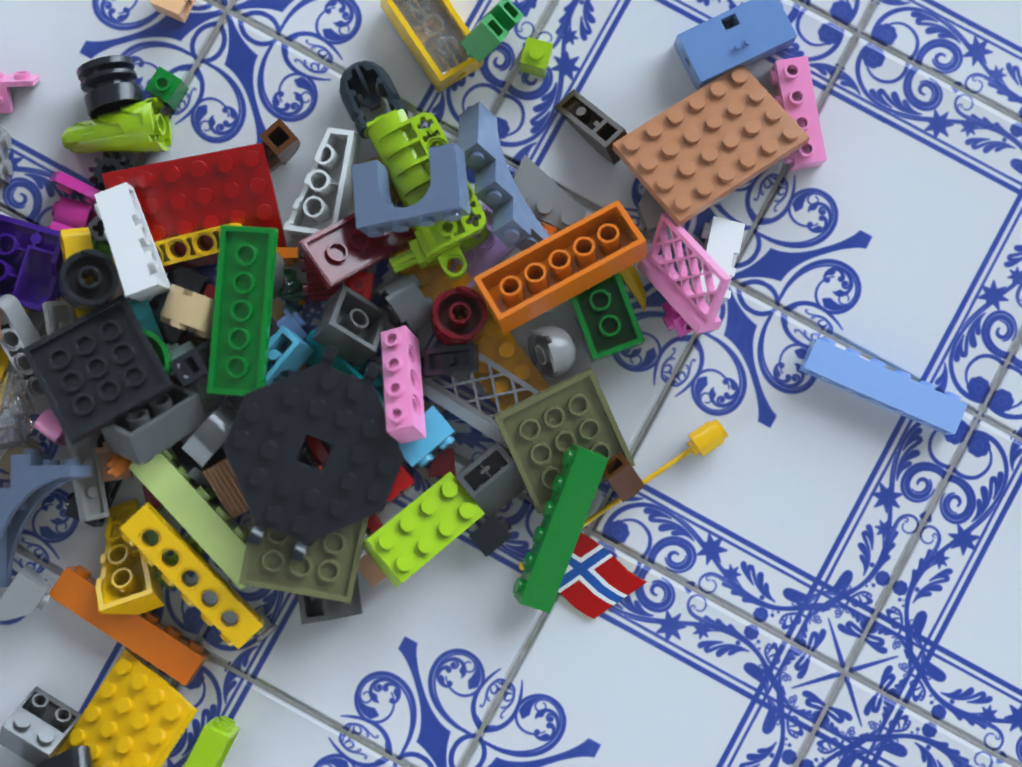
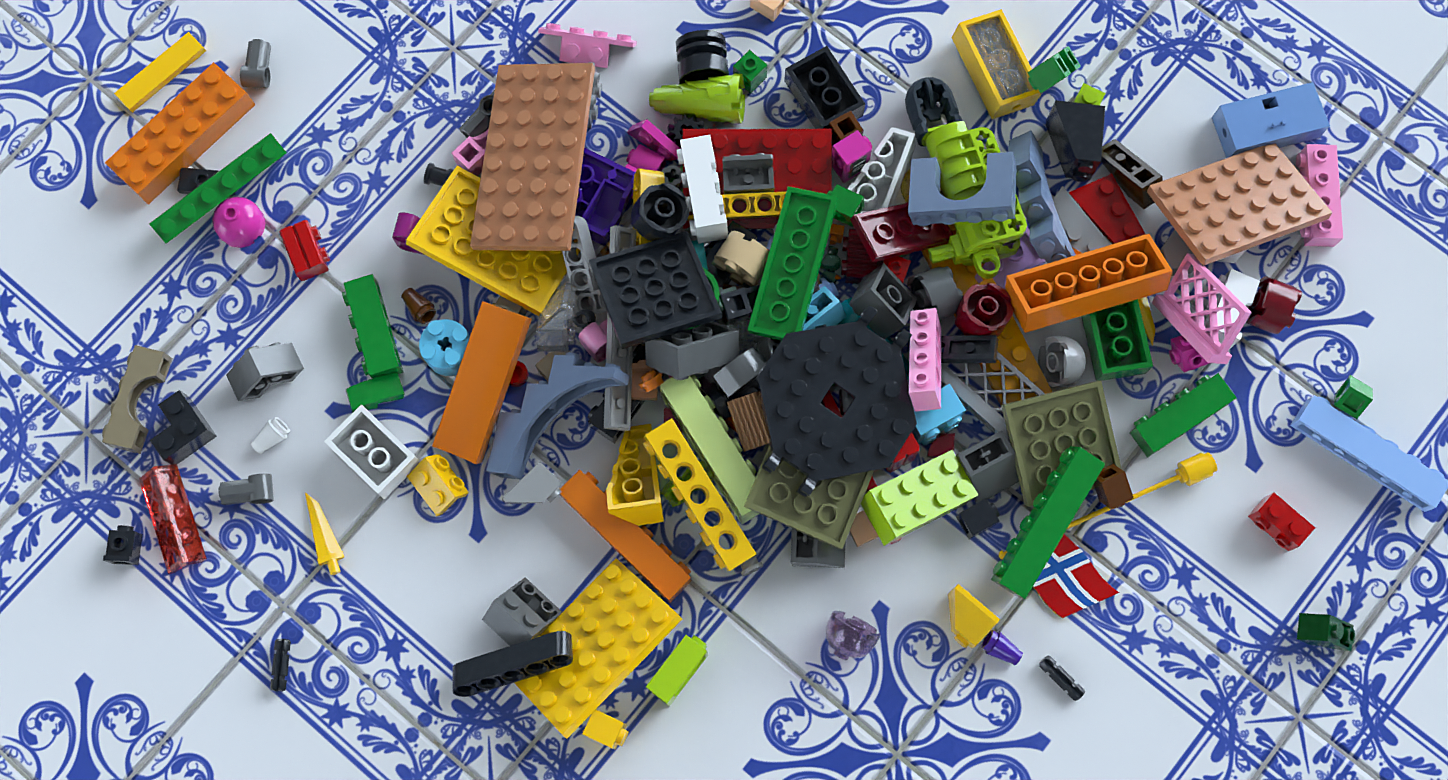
camera: 15 degrees right, 10 degrees down
none -> black pin [573,309,596,329]
none -> dark grey bracket [722,153,774,195]
none -> black brick [784,46,865,129]
none -> clear purple cylinder [826,610,881,660]
none -> green brick [827,184,865,227]
none -> dark pink brick [832,130,872,183]
none -> yellow slope [948,584,1000,649]
none -> dark purple cone [981,630,1023,666]
none -> black axle [1039,655,1085,701]
none -> black slope [1046,100,1105,182]
none -> red wing [1069,173,1146,244]
none -> green brick [1130,373,1237,458]
none -> dark red brick [1246,276,1302,334]
none -> red brick [1248,492,1315,551]
none -> dark green slope [1297,613,1355,651]
none -> green brick [1334,375,1373,419]

